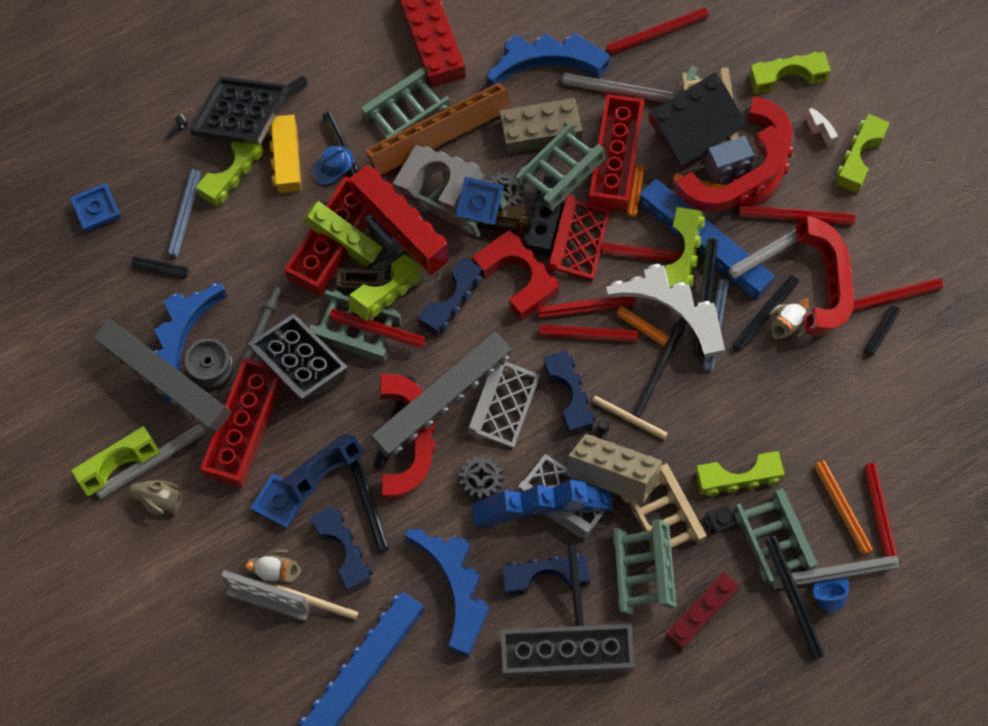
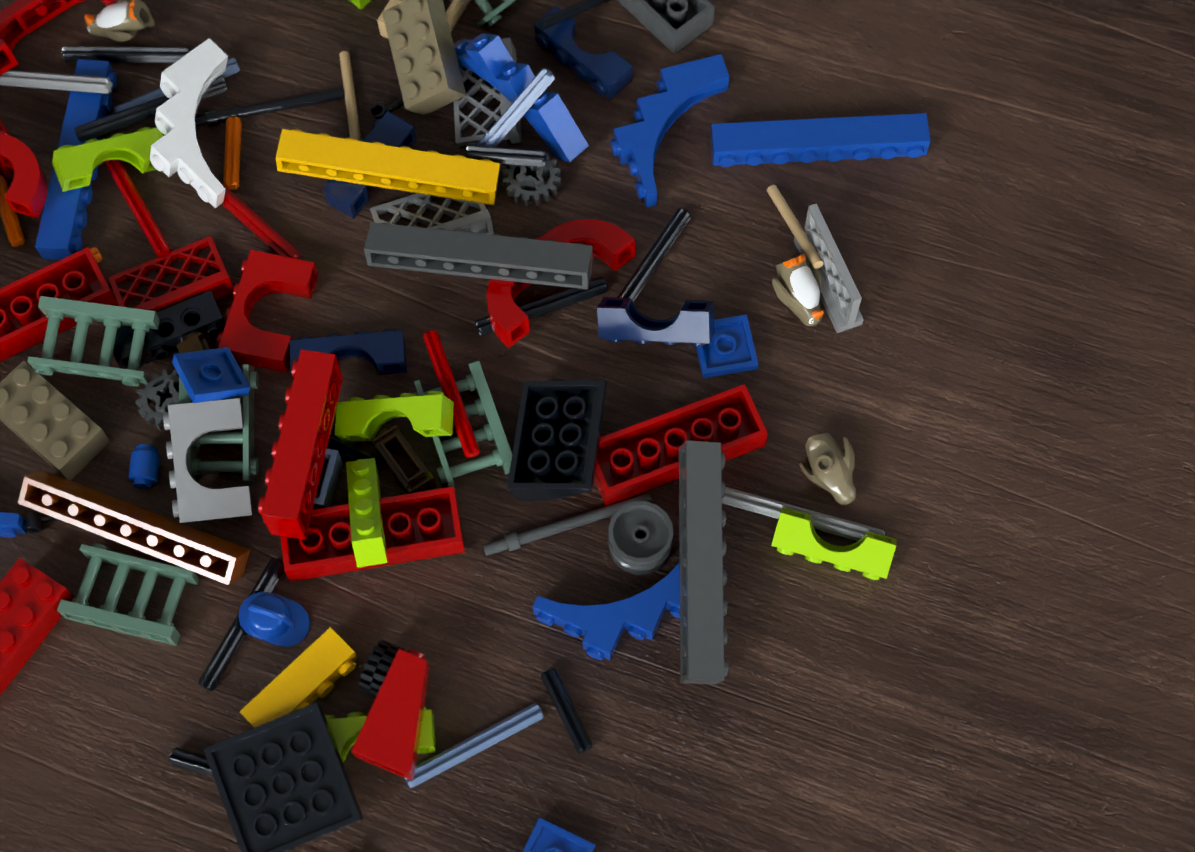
camera: 130 degrees left, 0 degrees up
dark blue arch [310,505,373,594] -> none
red axle [539,325,638,342] -> none
none -> blue brick [128,444,161,489]
none -> yellow brick [276,129,500,205]
none -> red slope [351,649,430,781]
none -> black tyre [359,640,405,697]
none -> black axle [466,145,546,167]
none -> axle [476,68,555,147]

